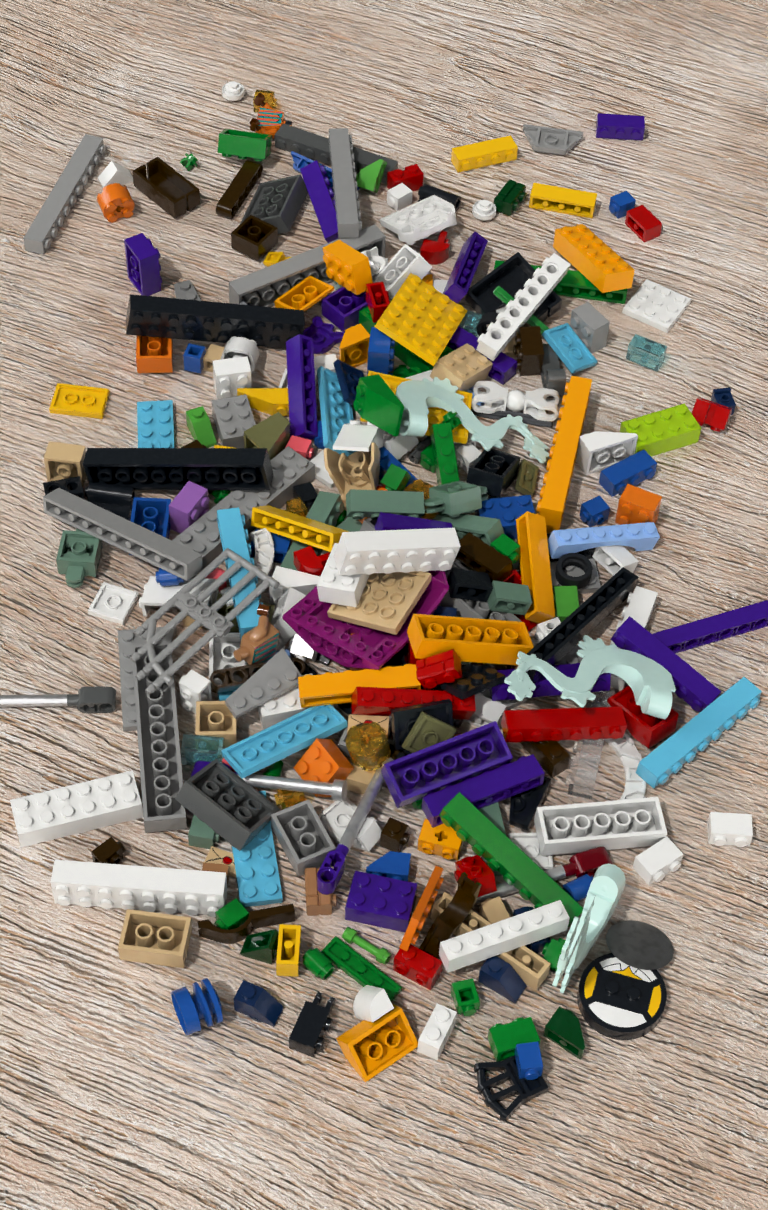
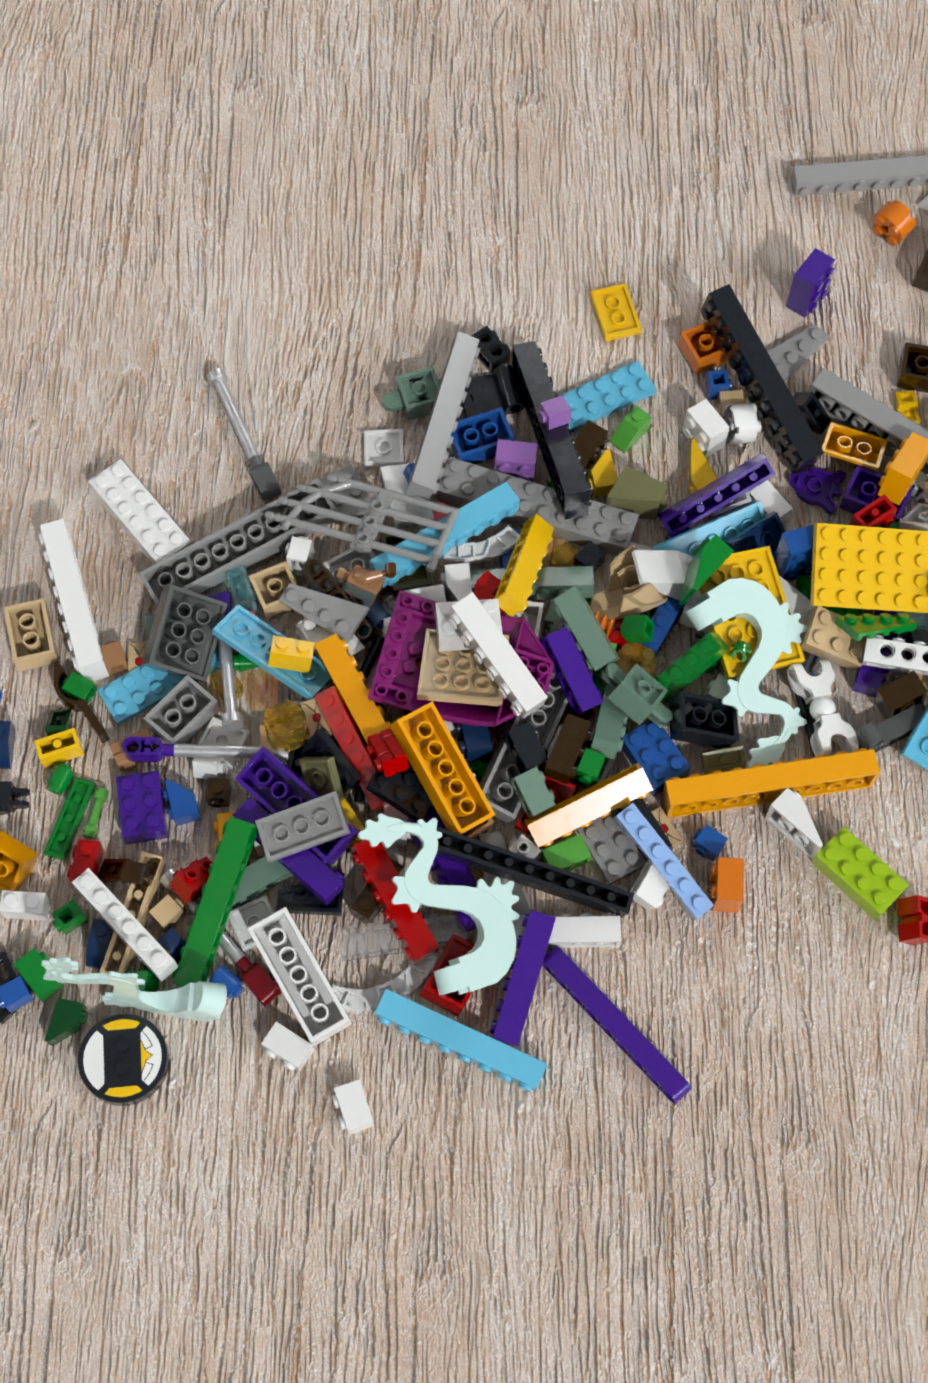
camera: 70 degrees right, 15 degrees up
tan brick [44,441,87,486] -> none
dark brown brick [91,837,126,864] -> none
light grey brick [211,394,256,448] -> none
coral brick [285,435,314,460] -> none
orange brick [293,738,354,797] -> none
light orange slope [339,323,370,368] -> none
white brick [353,985,394,1022] -> none
orange plate [399,866,444,951] -> none
black tyre [555,553,592,589] -> none
blue brick [599,449,657,497] -> none
flat silver sticker [606,920,674,970] -> none
none -> light grey plate [255,791,351,863]
none -> yellow brick [268,635,315,673]
none -> medium lavender brick [538,395,571,430]
none -> green wing [834,613,917,641]

